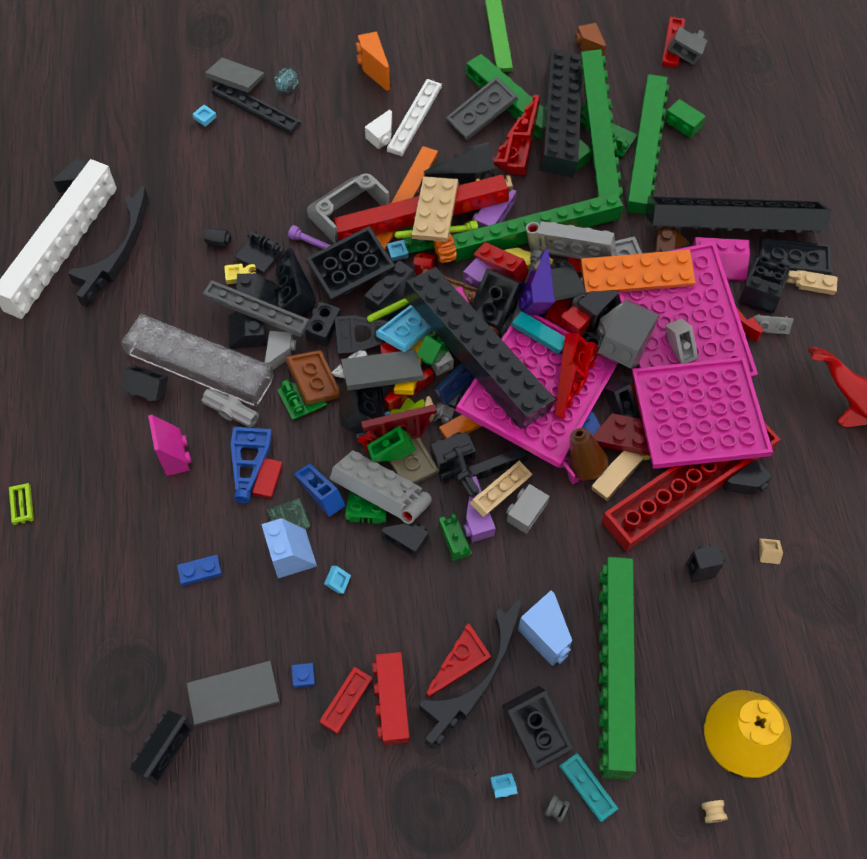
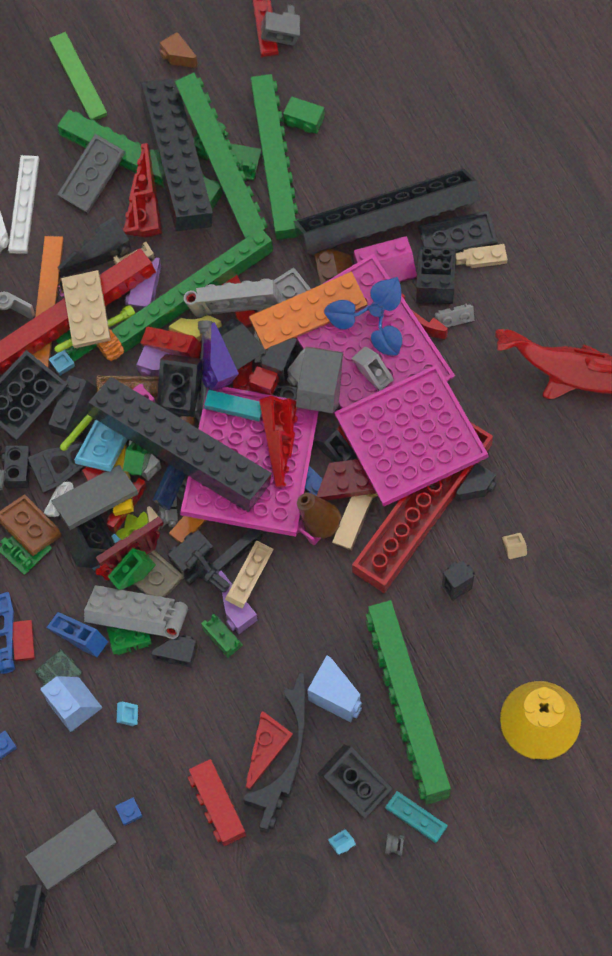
camera: 15 degrees left, 5 degrees up
red plate [319,667,373,735] -> none
red slope [413,252,436,276] -> none
light grey brick [506,484,550,534] -> none
tan wheel [701,800,728,823] -> none
none -> blue plant [324,277,403,356]

